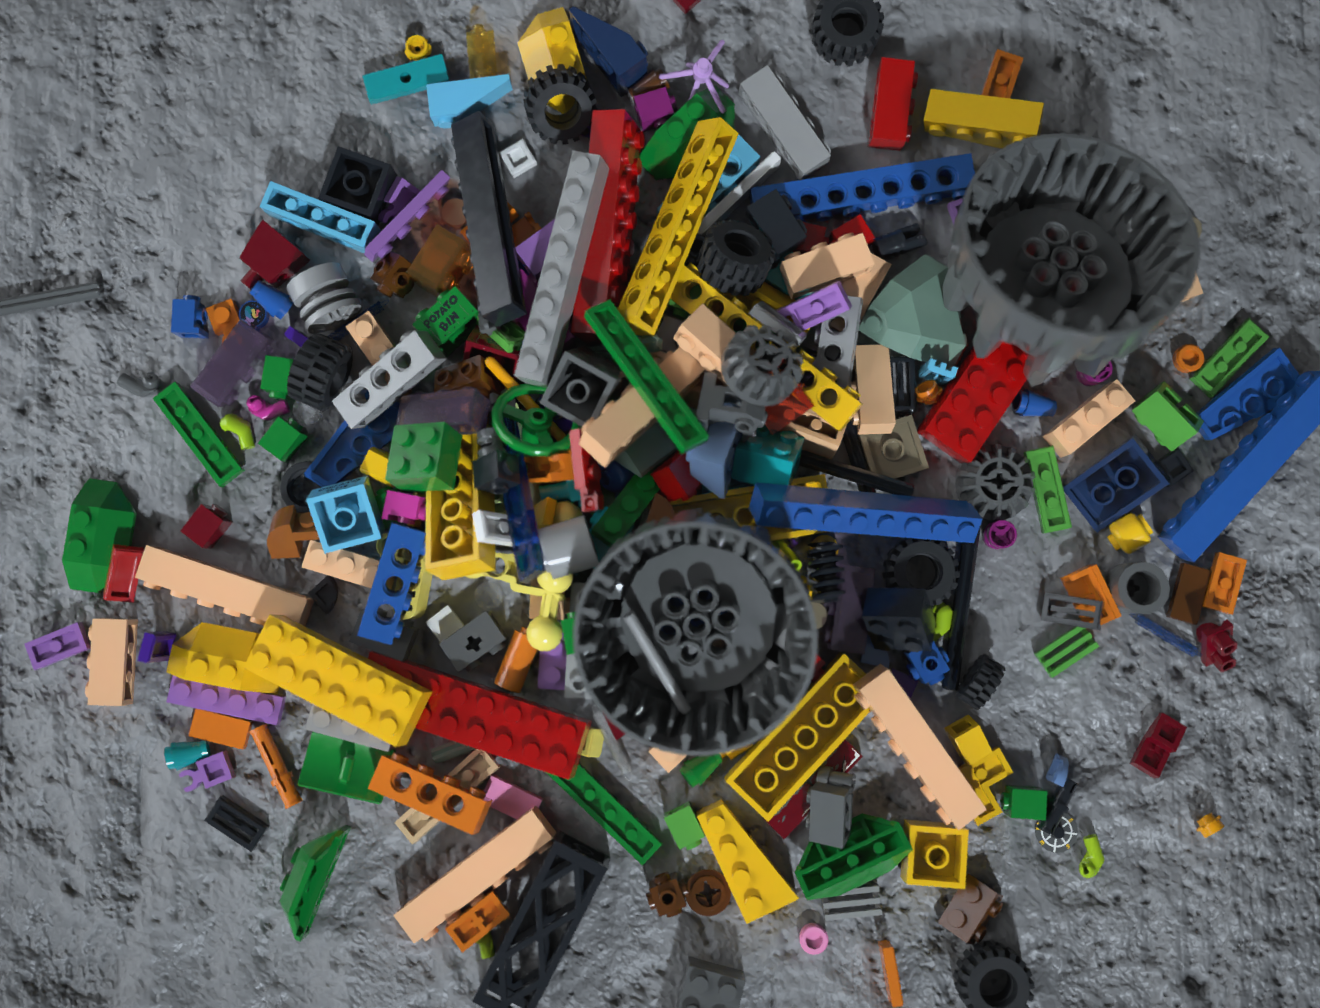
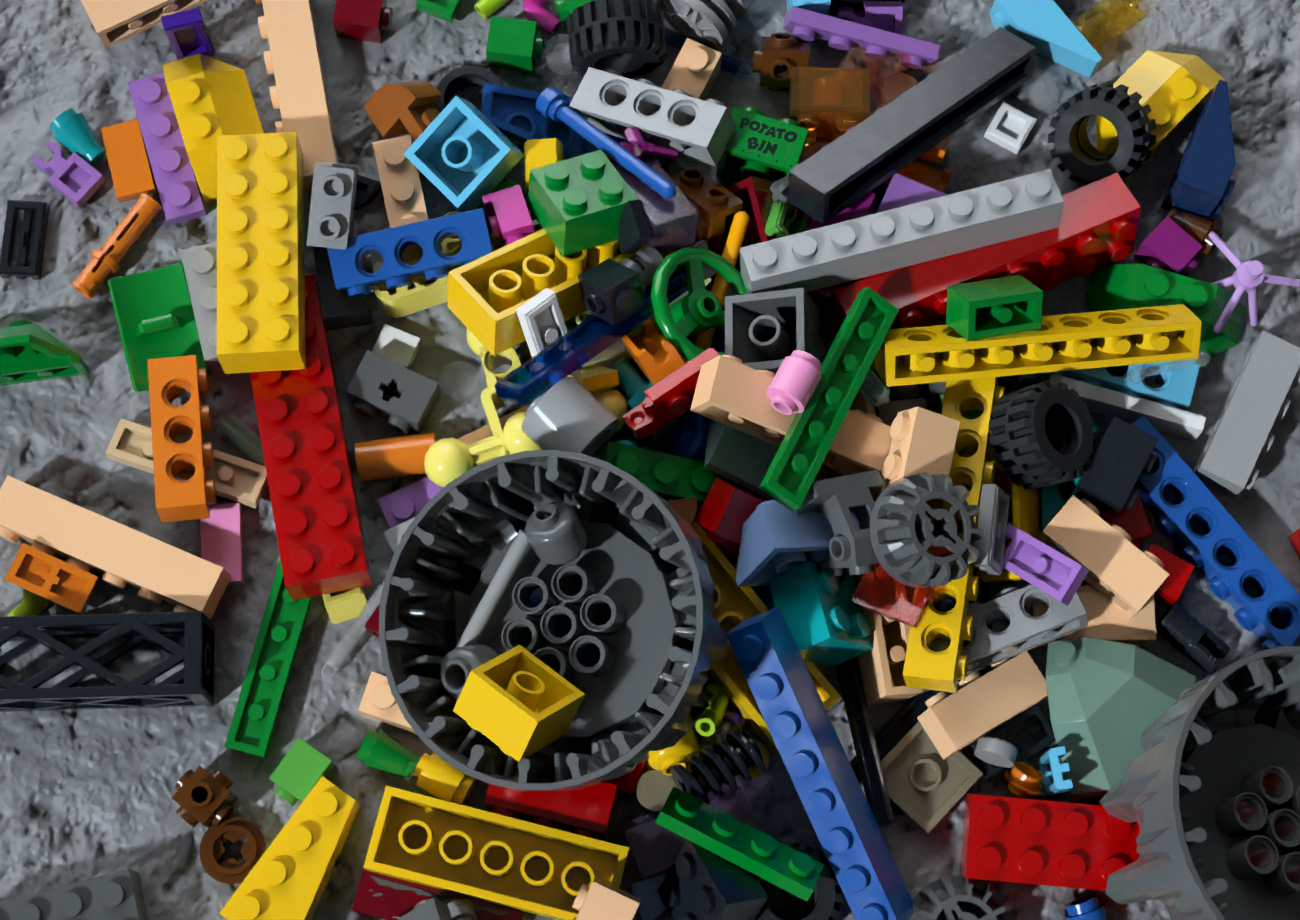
camera: 55 degrees right, 10 degrees down
none -> light grey panel [306,161,358,250]
none -> dark grey head [440,644,498,700]
none -> yellow brick [453,645,585,762]
none -> dark grey head [525,501,588,565]
none -> blue piece [535,87,677,199]
none -> black tile [618,200,653,254]
none -> magenta hand [620,127,678,160]
none -> green plate [655,787,824,901]
none -> bright pink brick [766,350,822,415]
none -> green brick [946,275,1043,340]
none -> light grey tile [974,736,1018,768]
none -> clear hinge [1129,351,1210,384]

